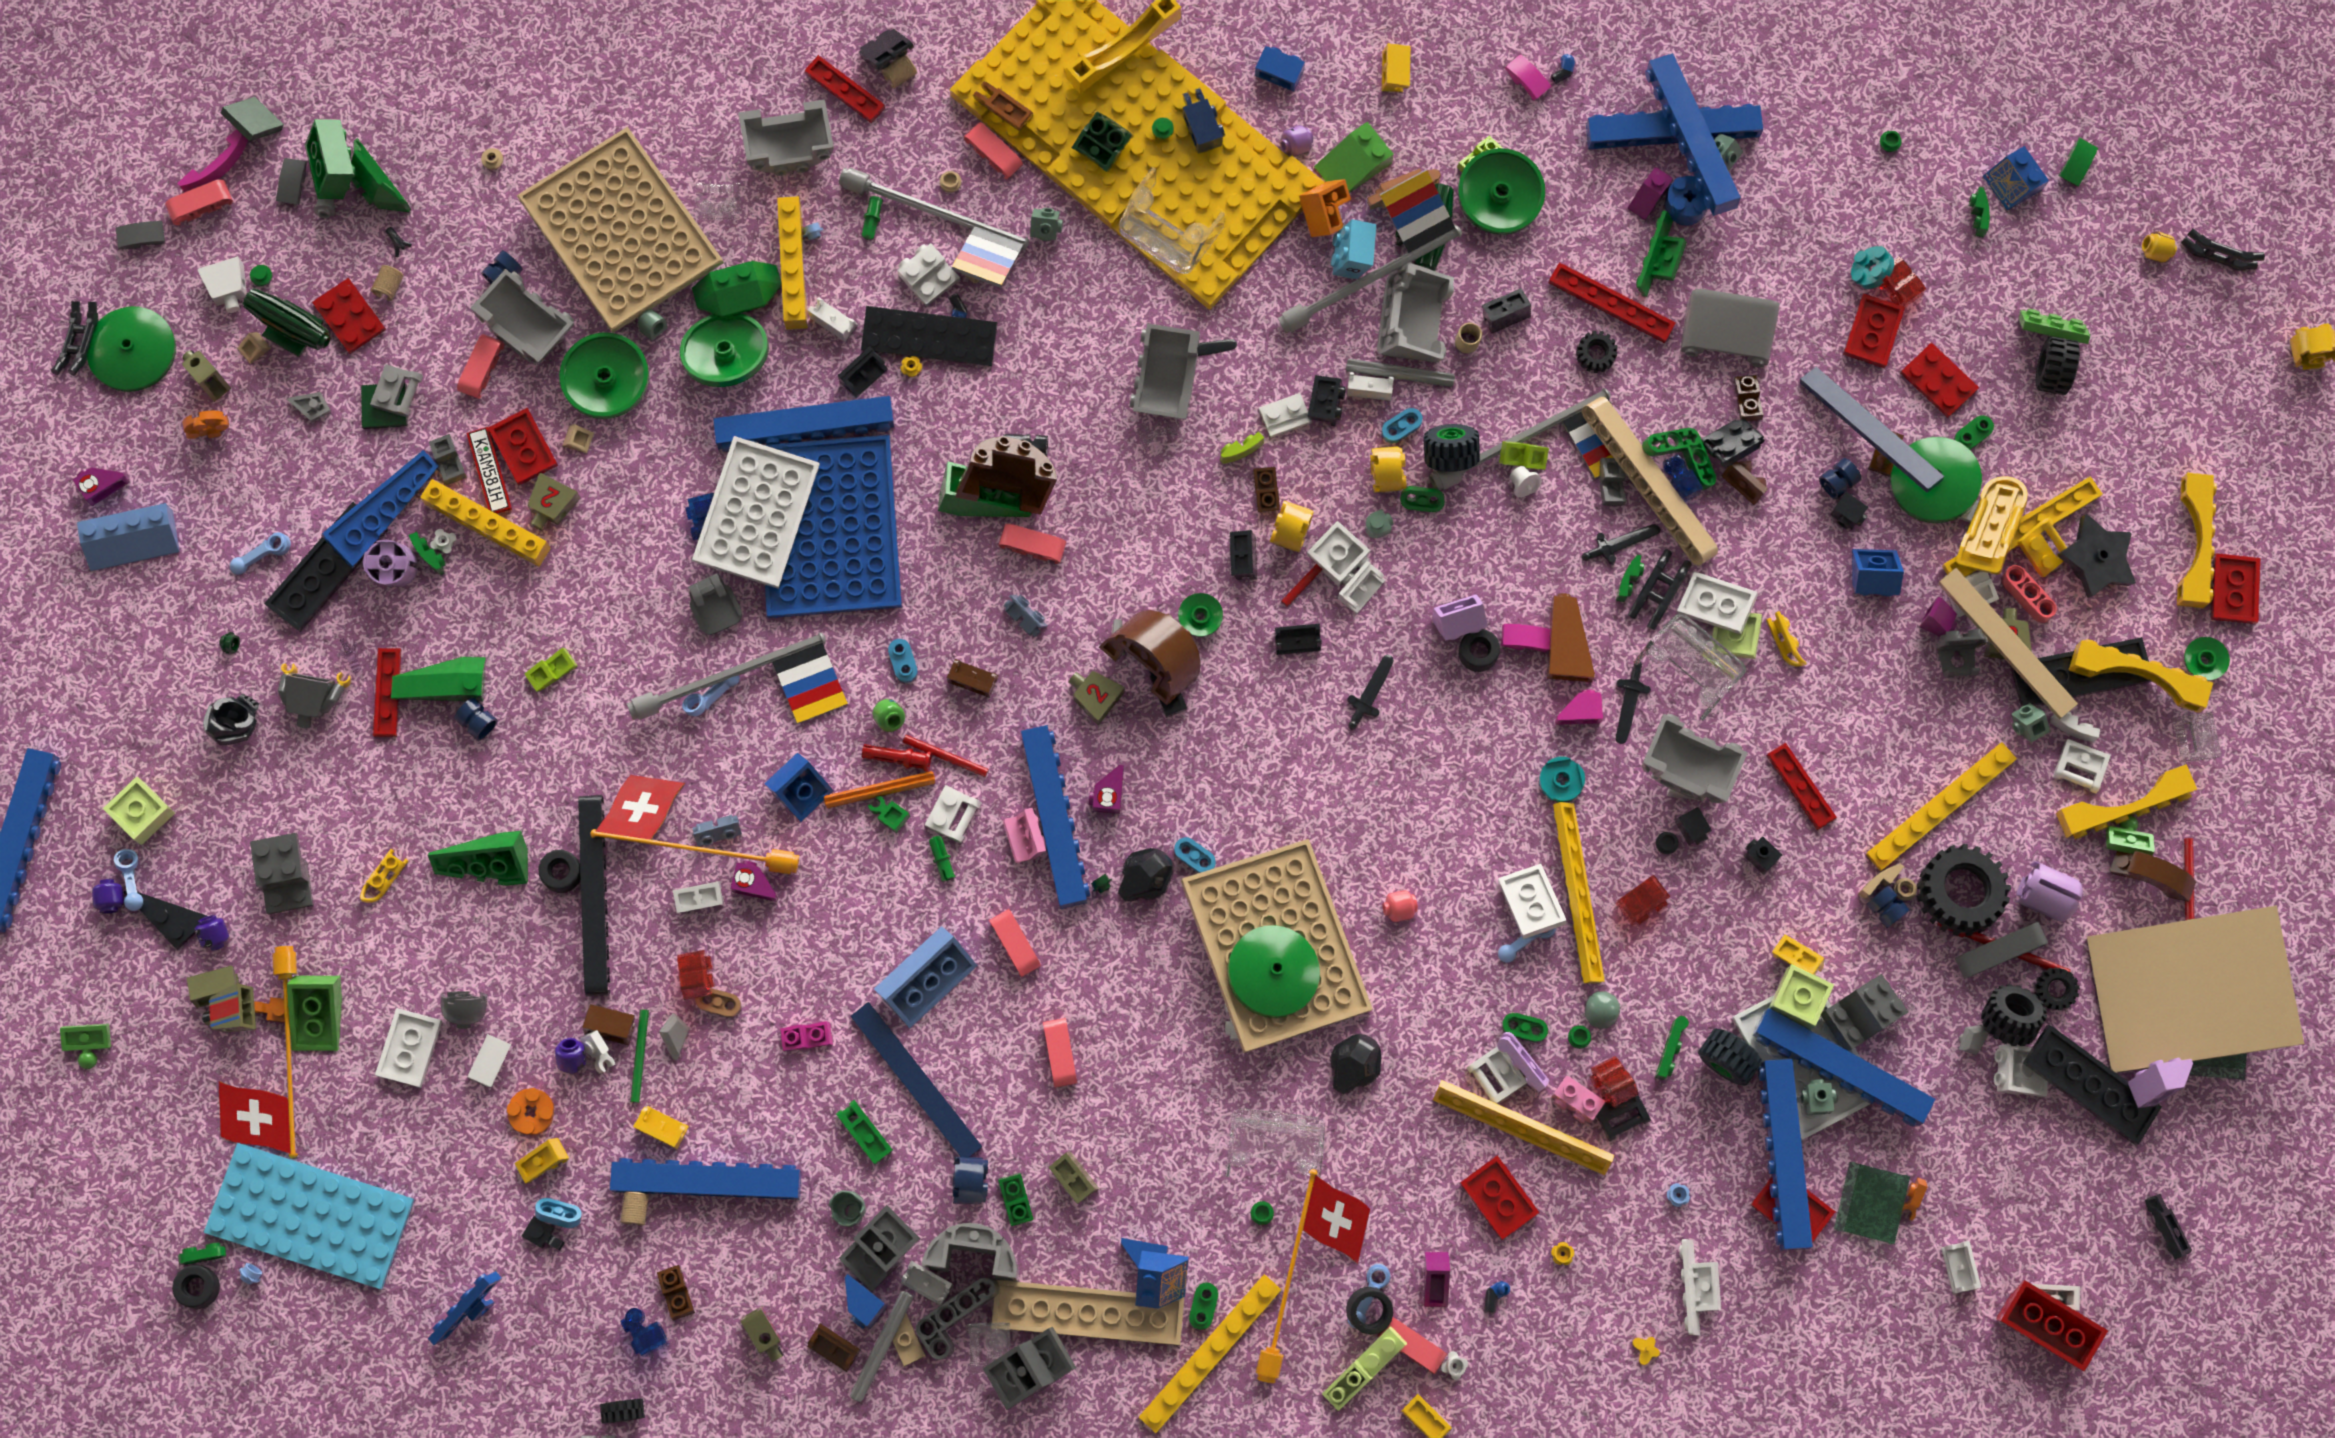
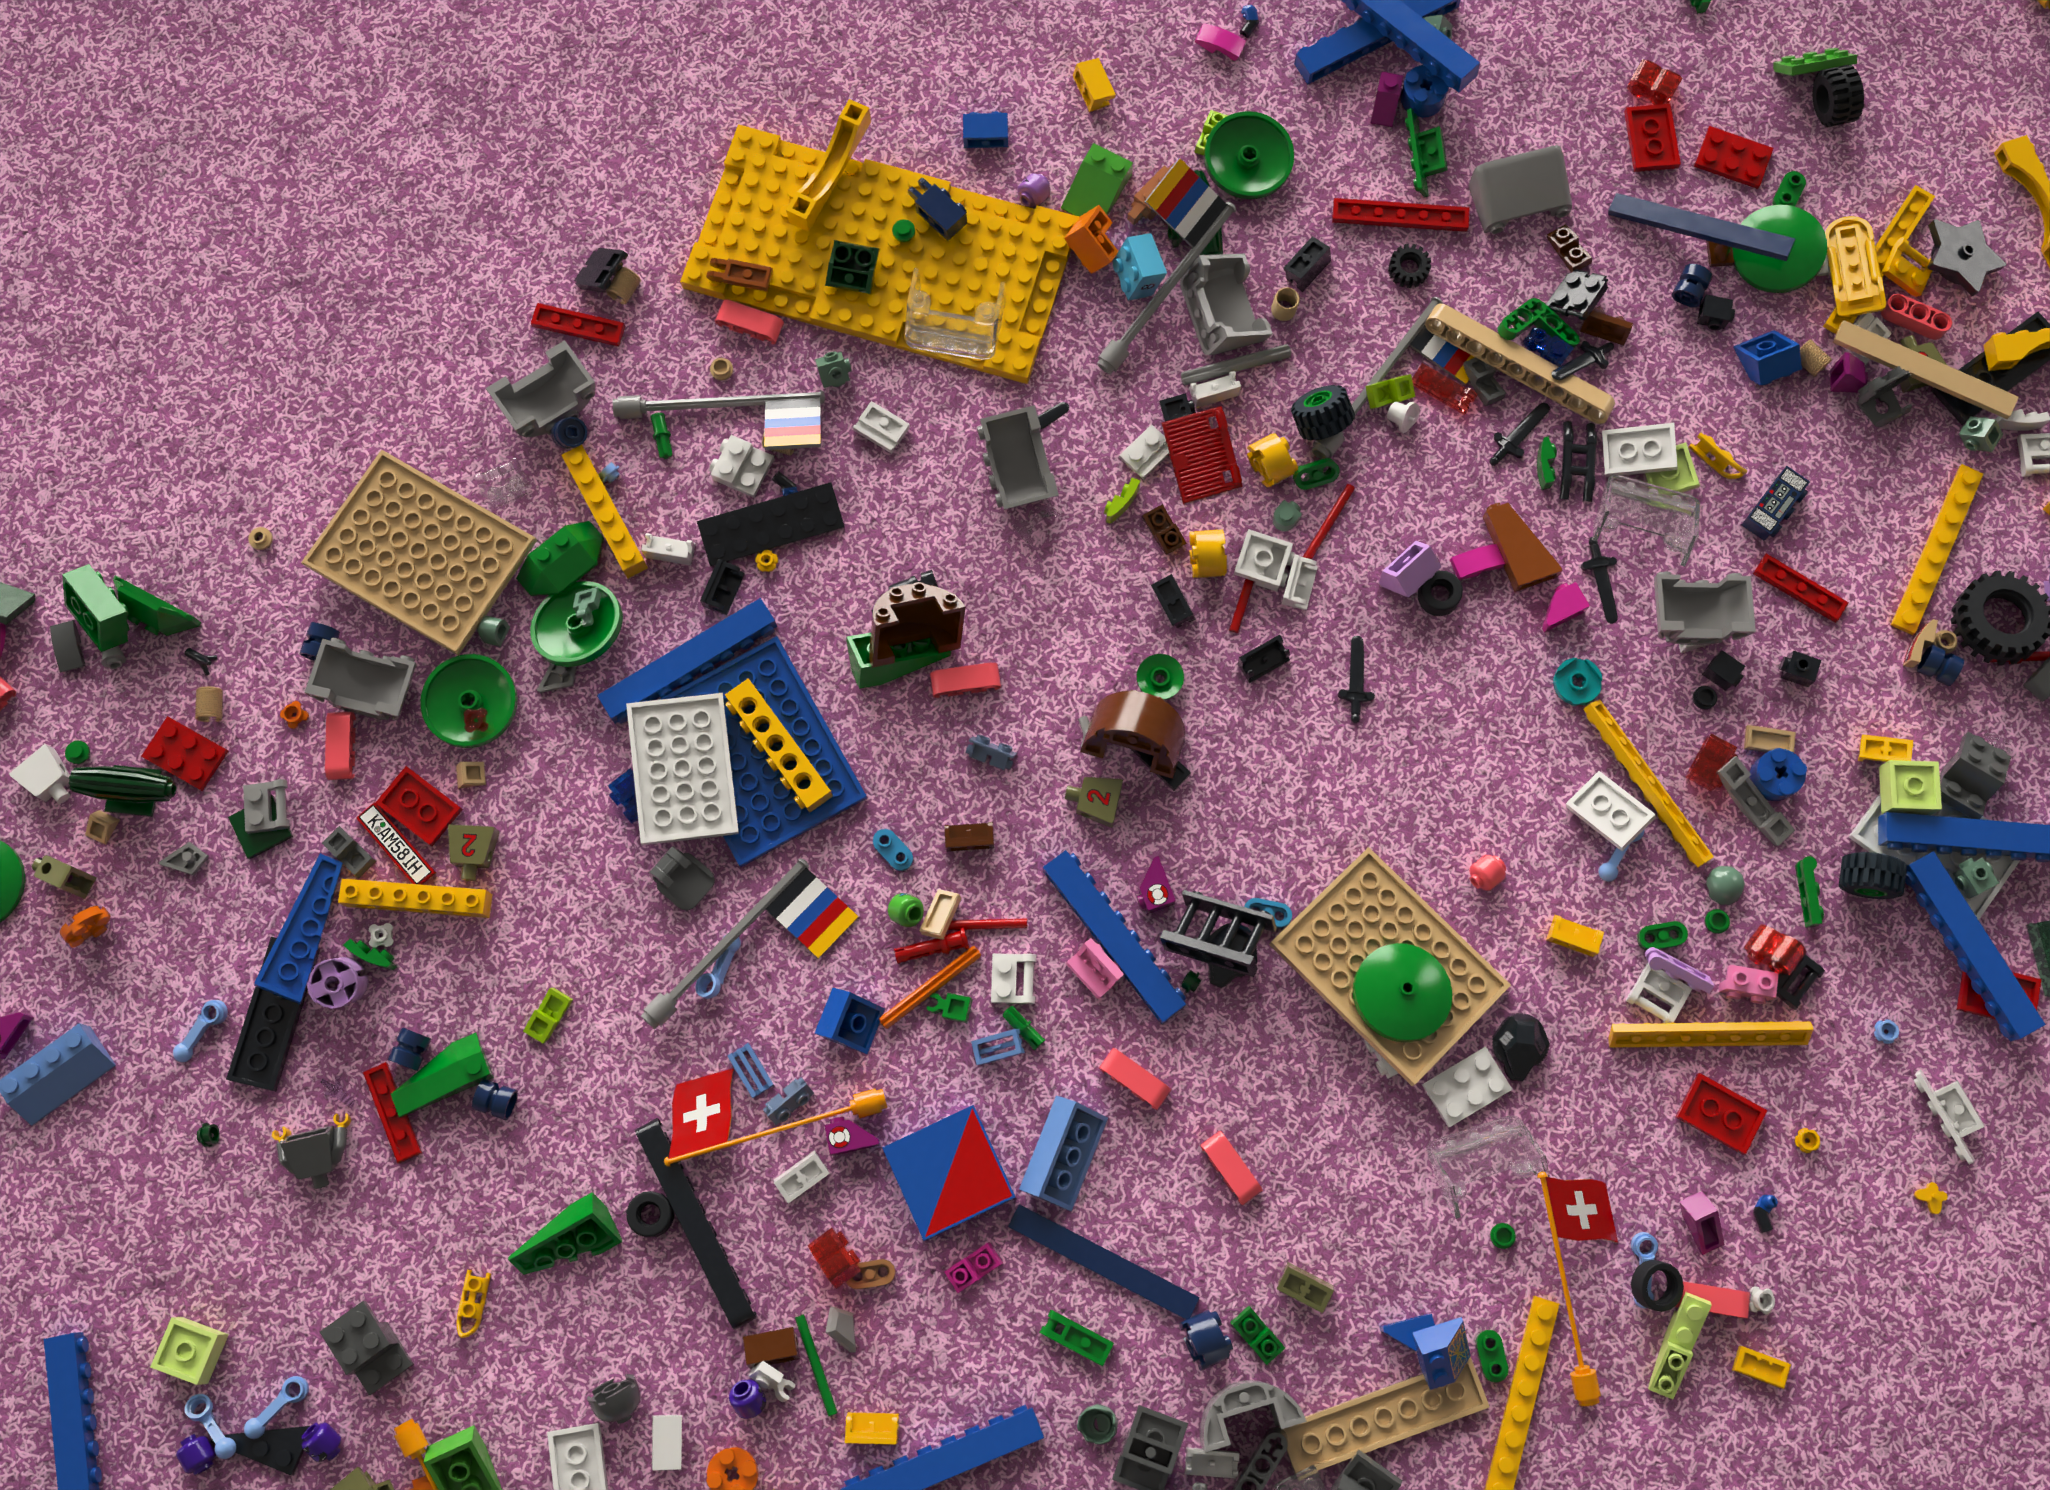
camera: 20 degrees left, 0 degrees up
black helmet [203,694,259,745] -> none
dark azure plate [1382,408,1423,443] -> none
teal plate [1851,246,1894,289] -> none
none -> light blue piece [244,1376,309,1439]
none -> orange plate [280,701,309,729]
none -> dark blue wheel [388,1028,432,1071]
none -> clear red plate [464,708,488,733]
none -> light grey piece [537,663,577,693]
none -> dark blue wheel [551,417,588,449]
none -> sand green plate [573,587,601,627]
none -> yellow brick [725,678,833,813]
none -> medium blue tile [728,1043,774,1098]
none -> white plate [853,401,910,454]
none -> tile [882,1105,1016,1241]
none -> tan tile [919,889,962,940]
none -> medium blue tile [971,1029,1025,1065]
none -> black fence [1160,890,1277,977]
none -> red window [1161,406,1243,504]
none -> red bar [1303,484,1355,559]
none -> clear red plate [1412,363,1478,415]
none -> white plate [1422,1046,1513,1128]
none -> yellow hinge [1546,915,1604,957]
none -> black sword [1552,341,1614,380]
none -> light grey slope [1718,756,1795,846]
none -> brick [1741,466,1810,541]
none -> tan tile [1744,725,1796,753]
none -> blue brick [1750,748,1807,801]
none -> tan piece [1800,339,1832,377]

